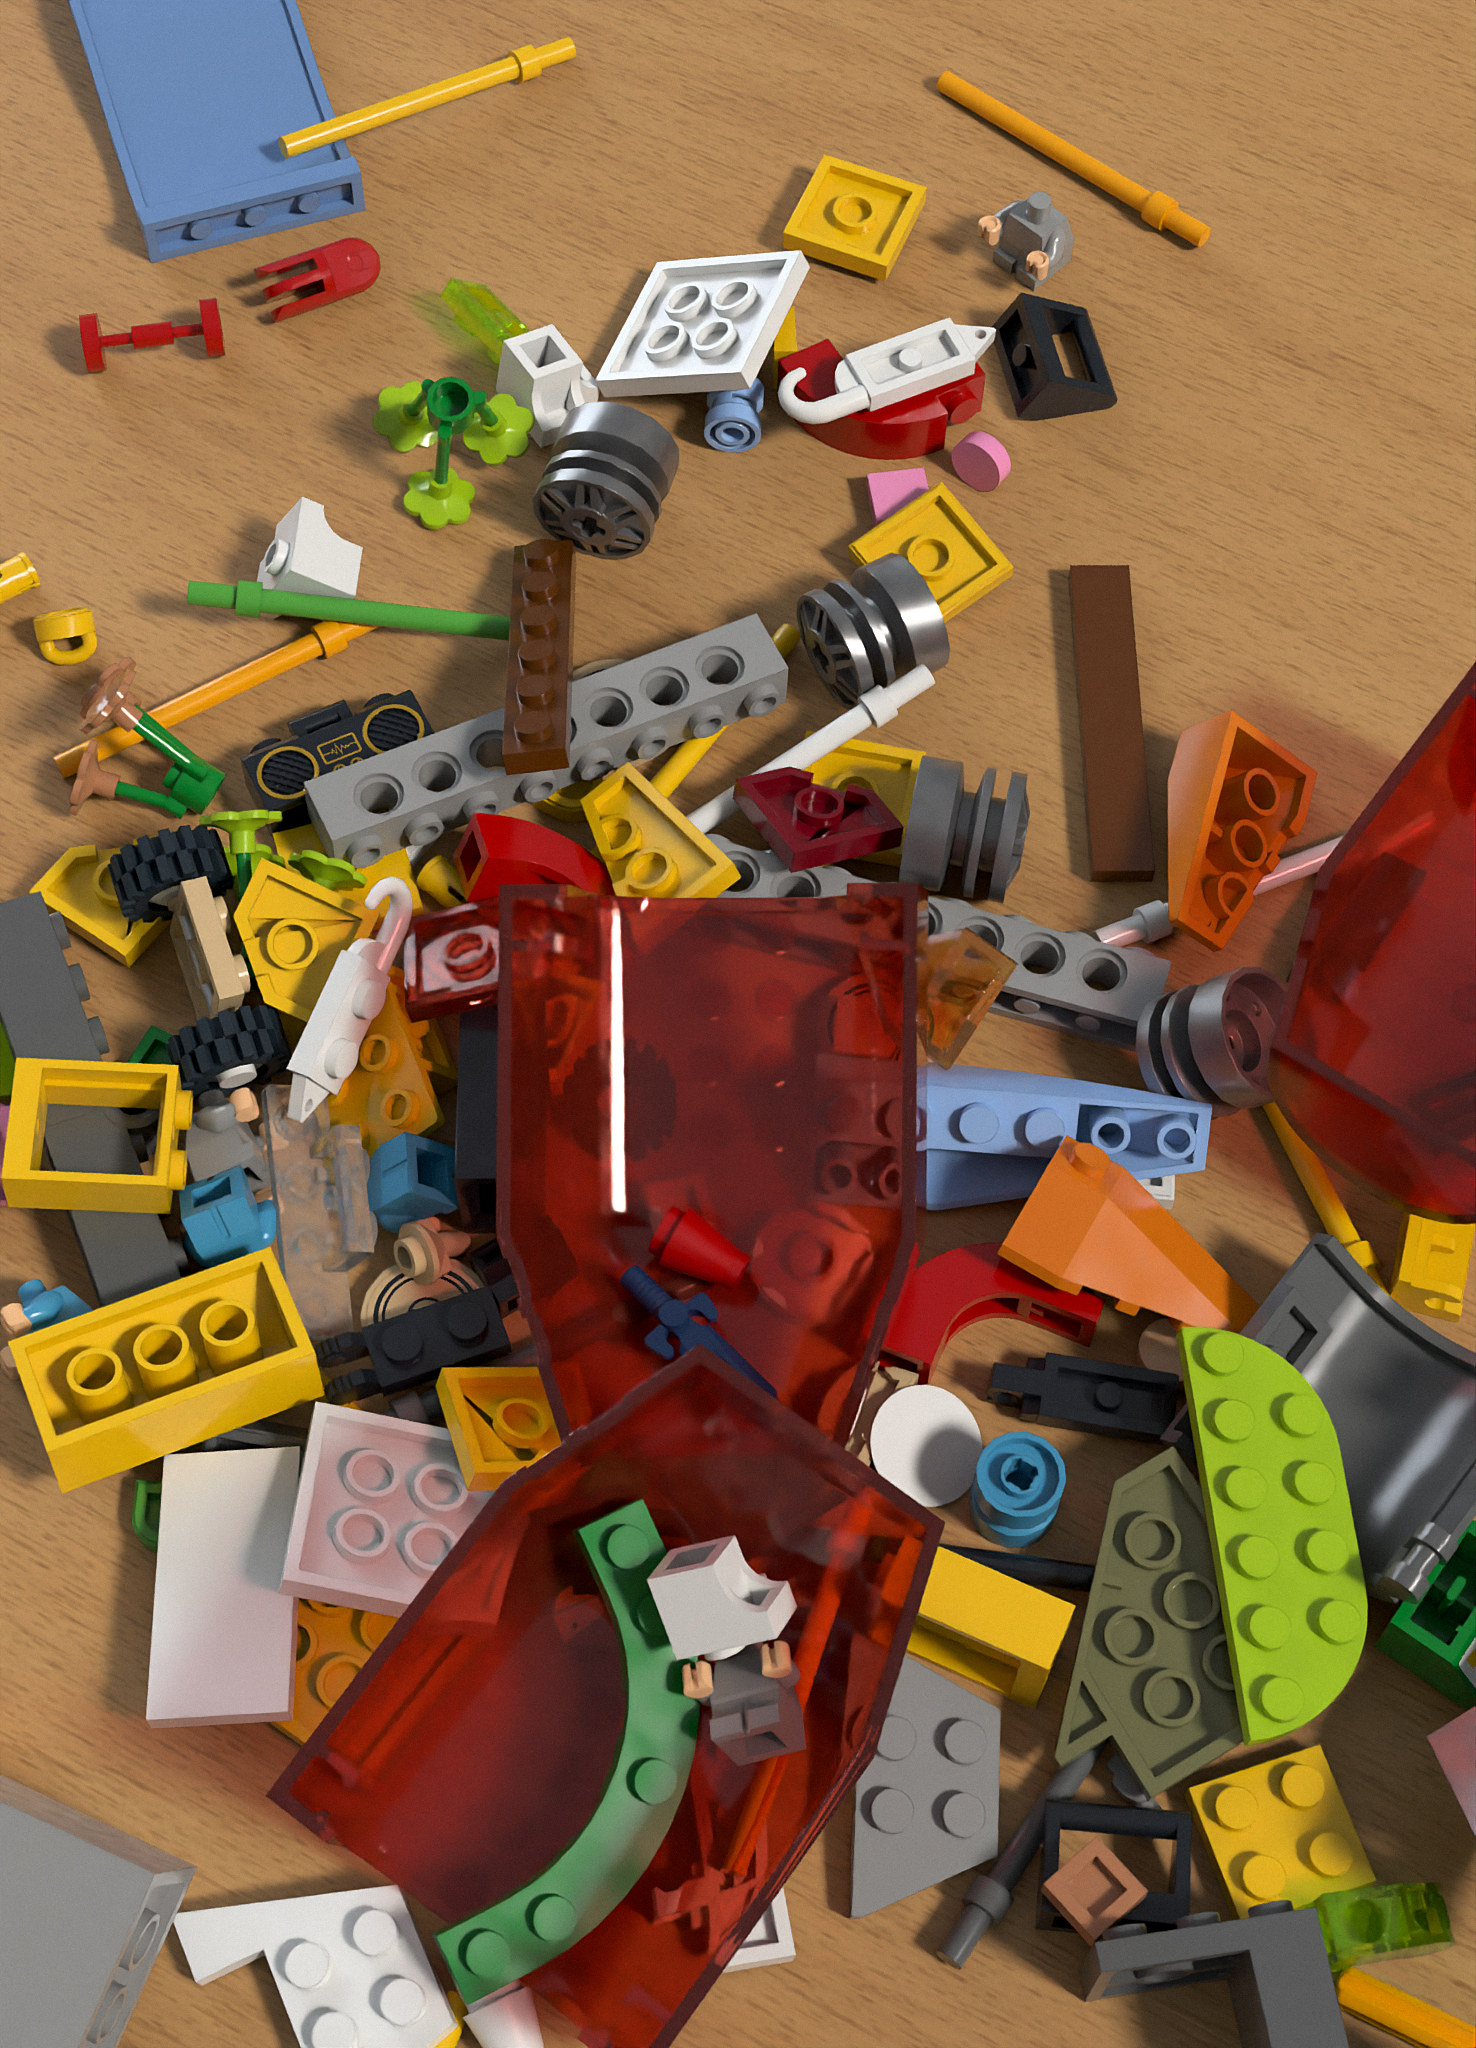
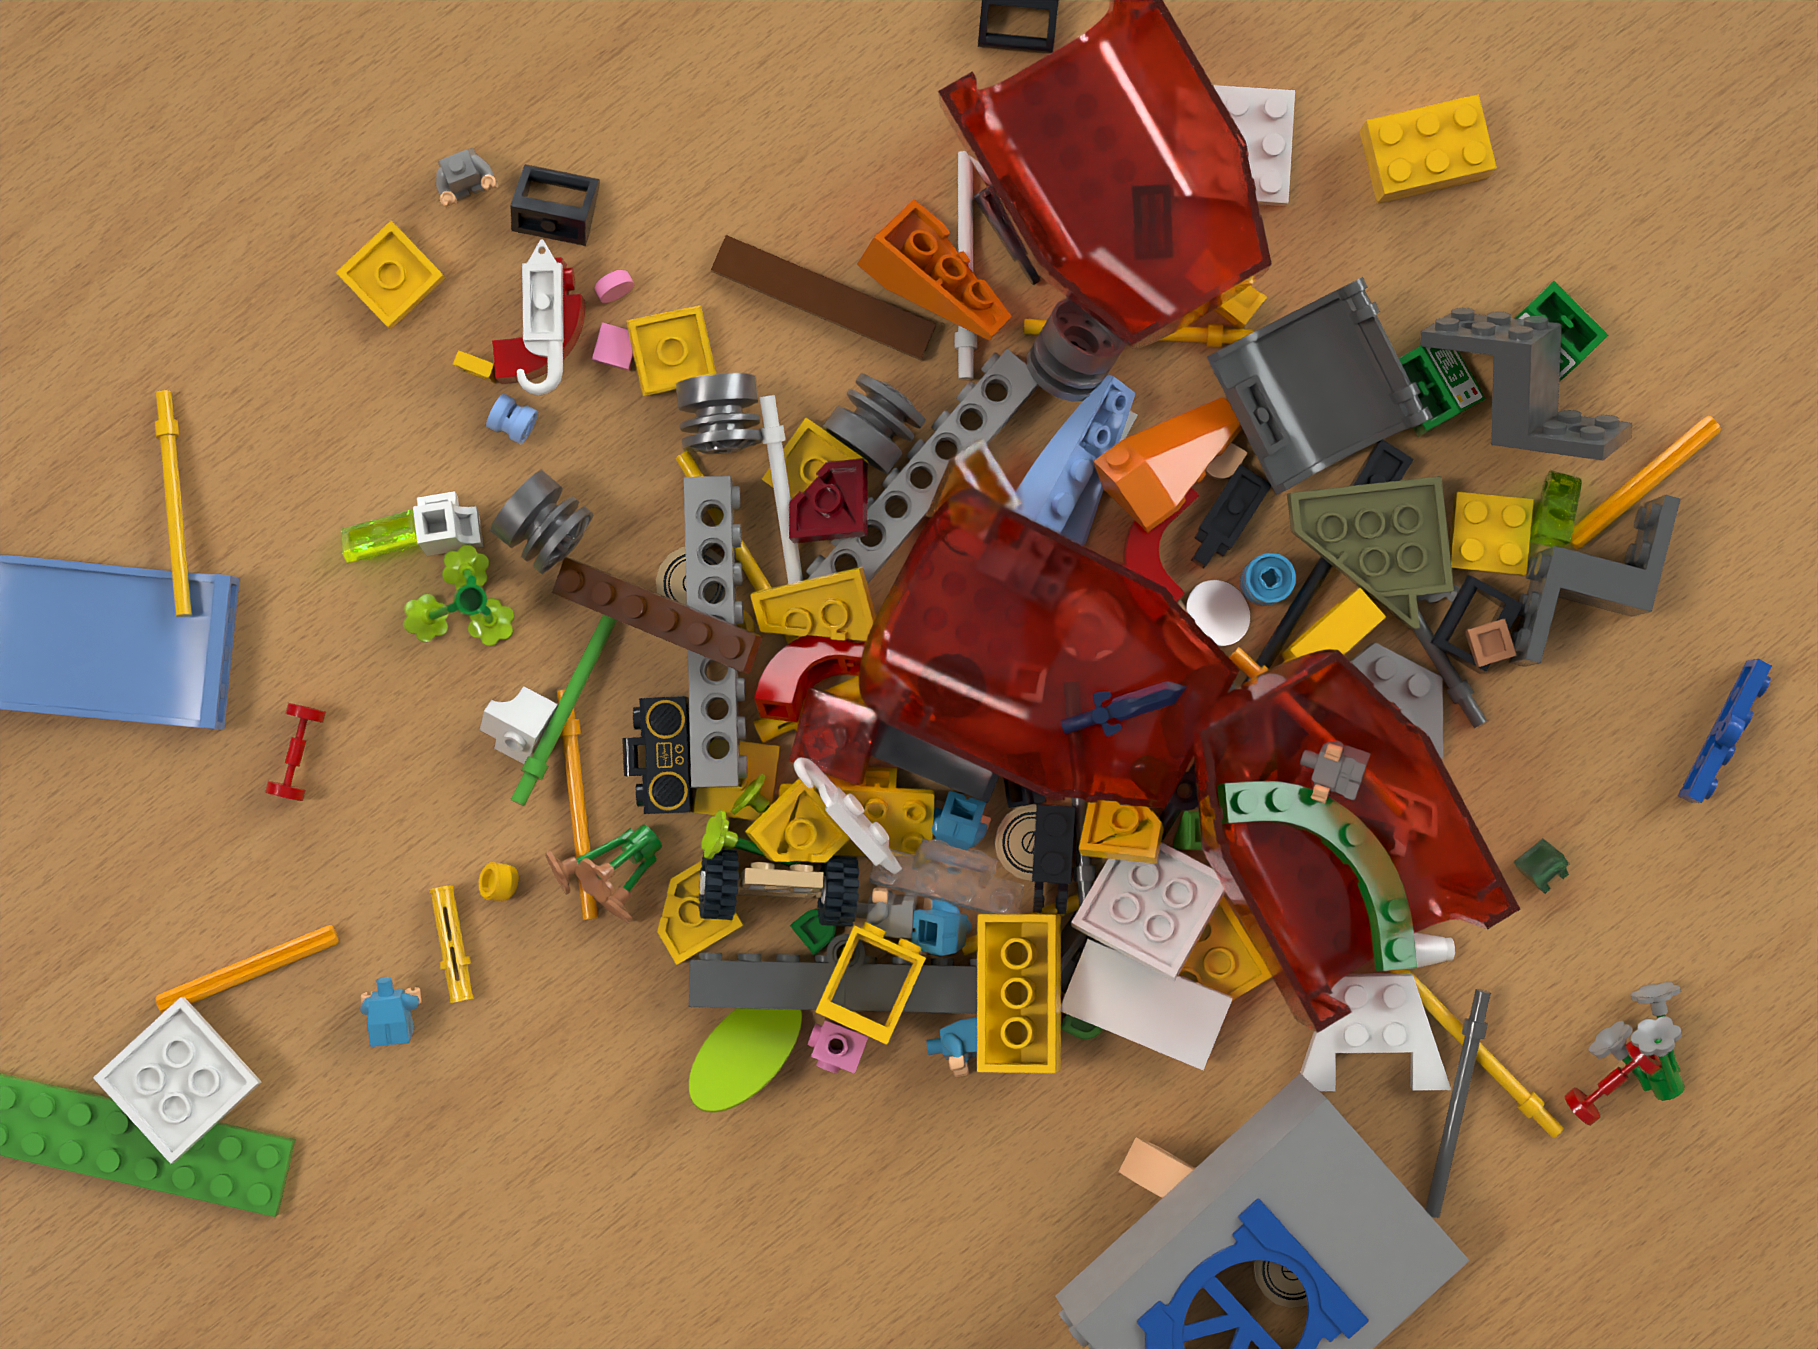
camera: 60 degrees left, 25 degrees up
red arm [254,238,381,323] -> none
tan plate [394,1218,471,1286] -> none
white plate [595,250,810,397] -> none
white brick [647,1535,797,1661] -> none
red cone [648,1205,752,1292] -> none
light orange bar [936,70,1211,248] -> none
lime plate [1176,1327,1368,1747] -> none

